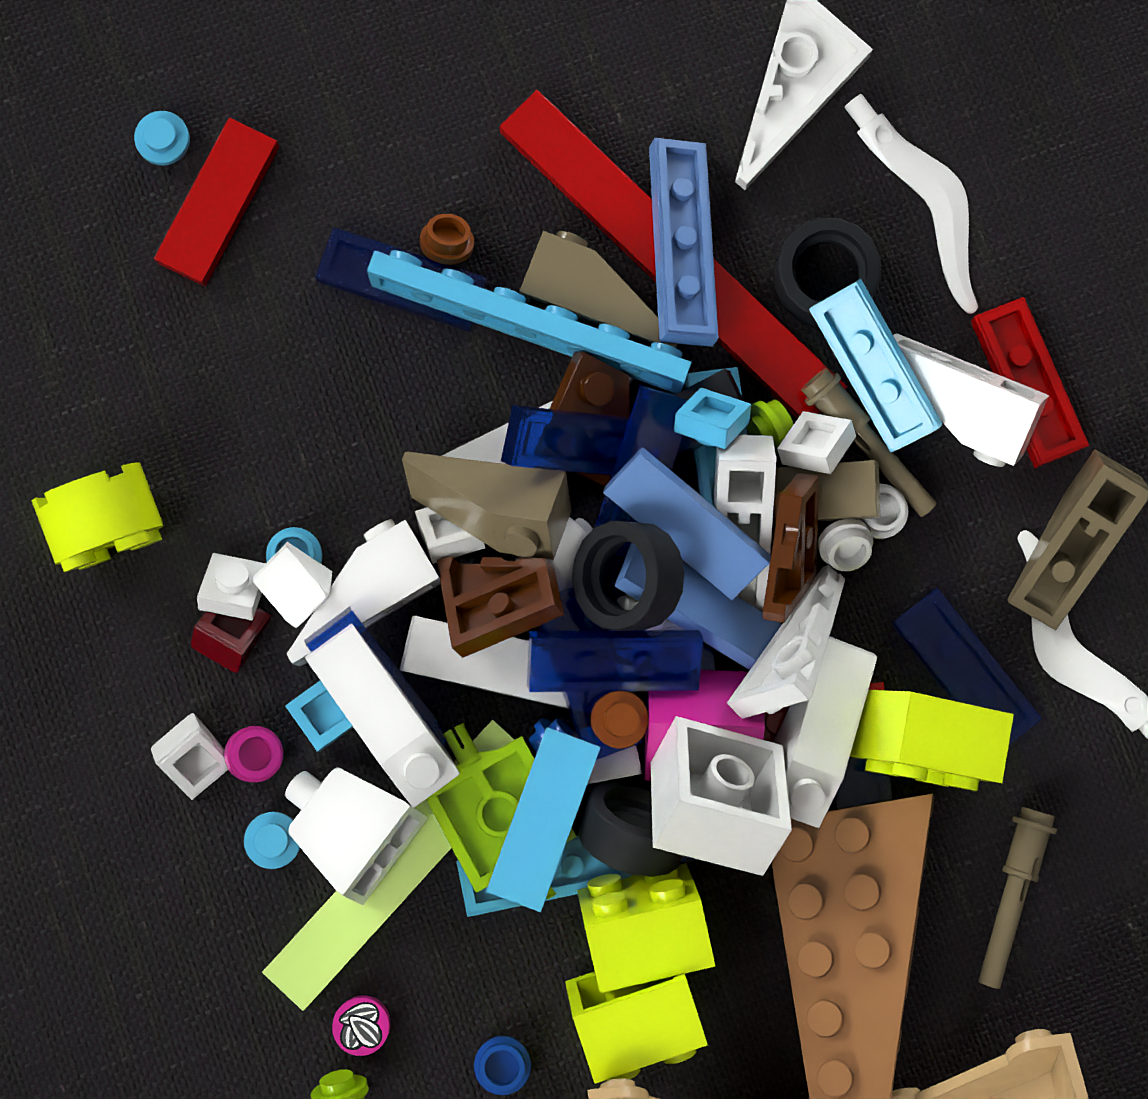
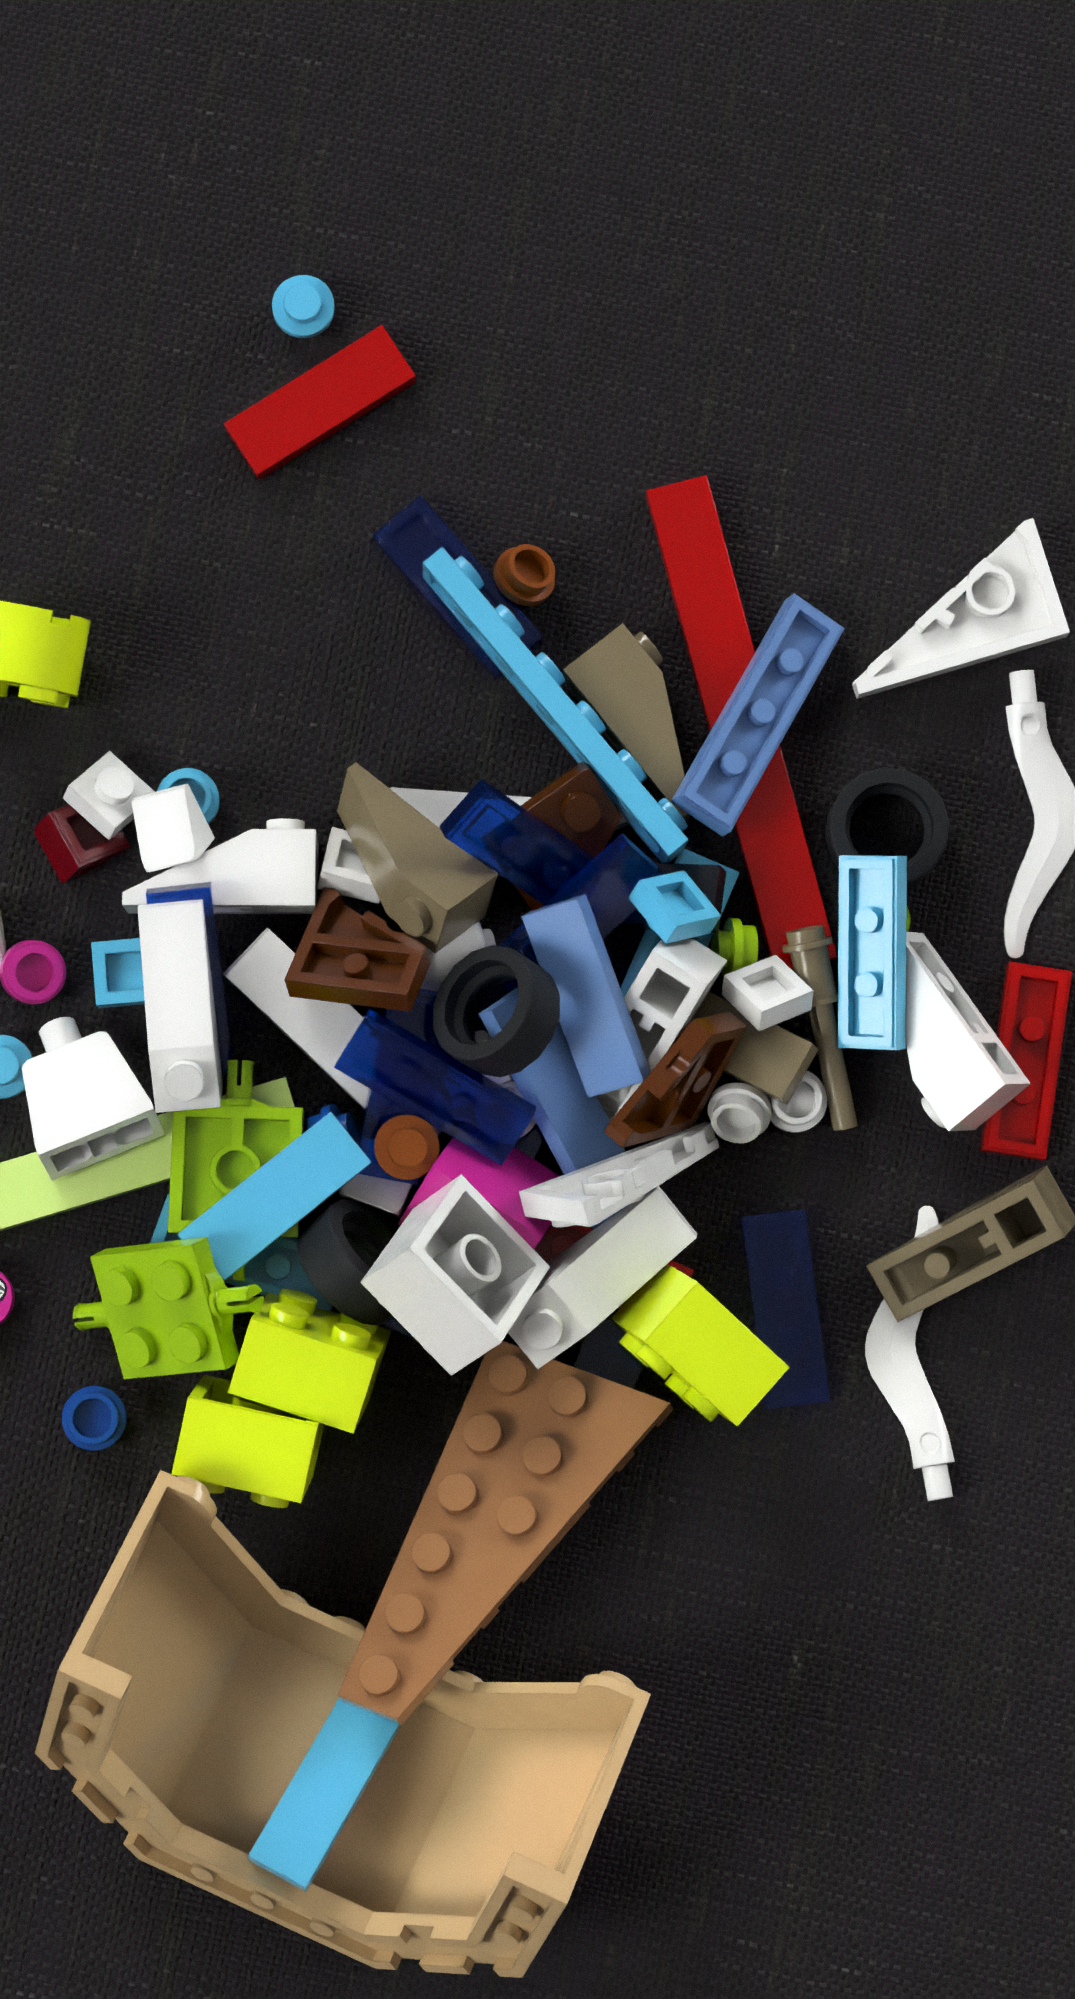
camera: 30 degrees right, 0 degrees up
dark tan pin [978,807,1058,989] -> none
none -> lime plate [73,1237,264,1379]

